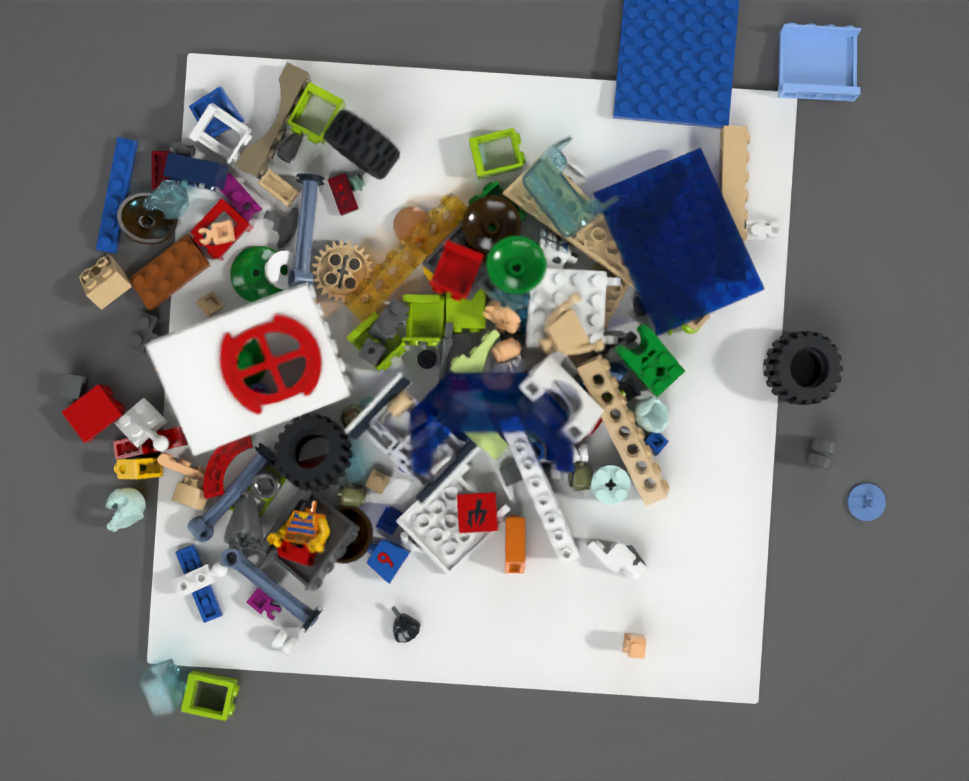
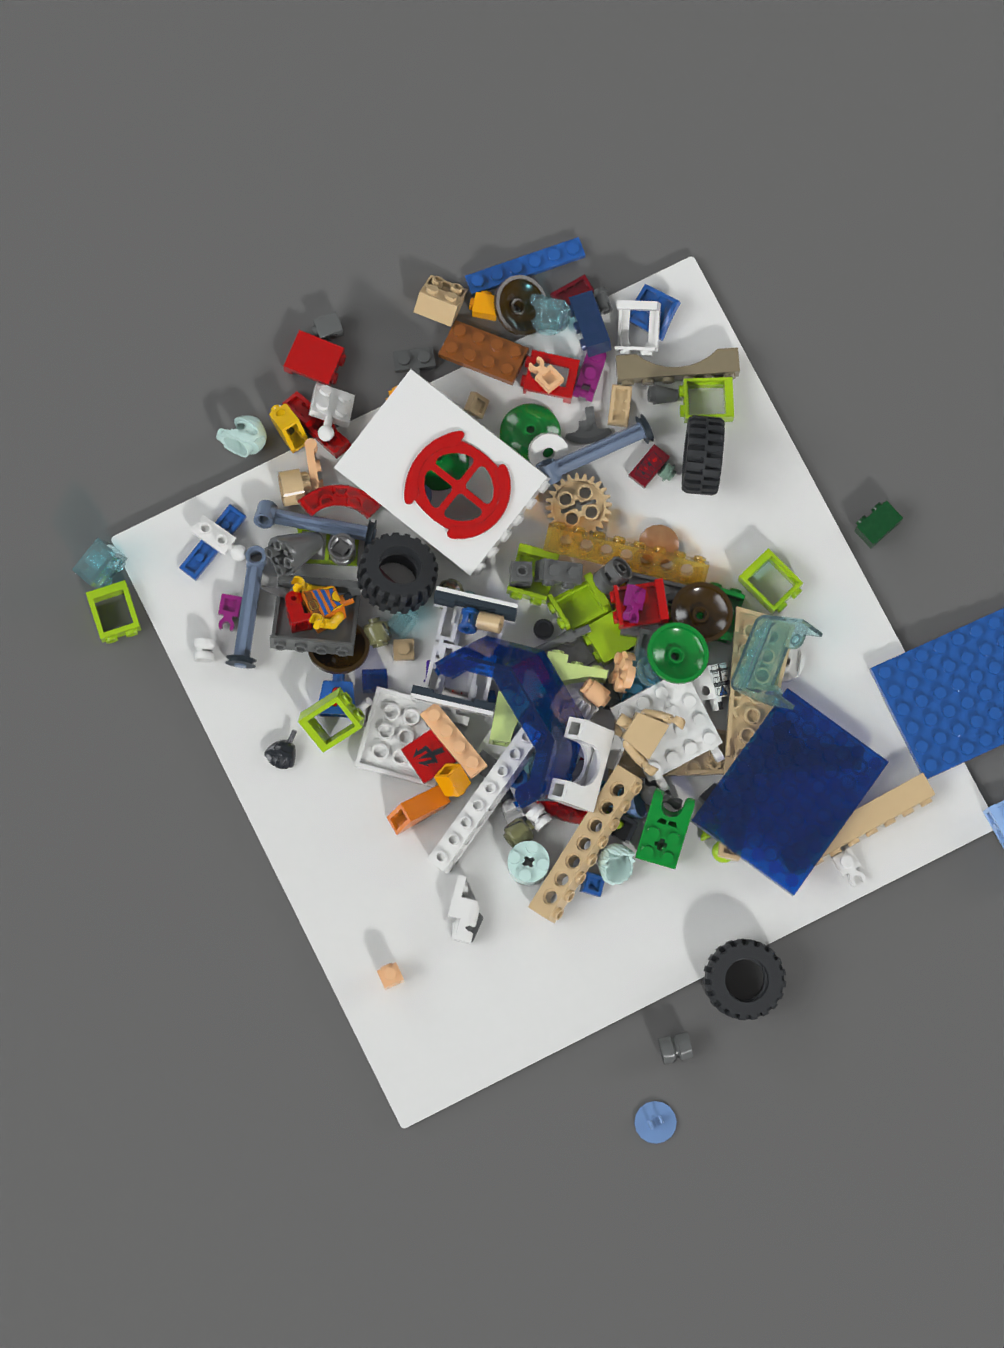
camera: 55 degrees right, 10 degrees down
none -> lime window [298,687,365,753]
none -> light nougat plate [420,704,488,779]
none -> light orange brick [434,764,471,797]
none -> blue bush [458,607,480,634]
none -> light orange brick [469,291,497,321]
none -> dark grey wheel [593,556,632,594]
none -> magenta plate [623,584,646,623]
none -> dark green brick [854,500,903,549]

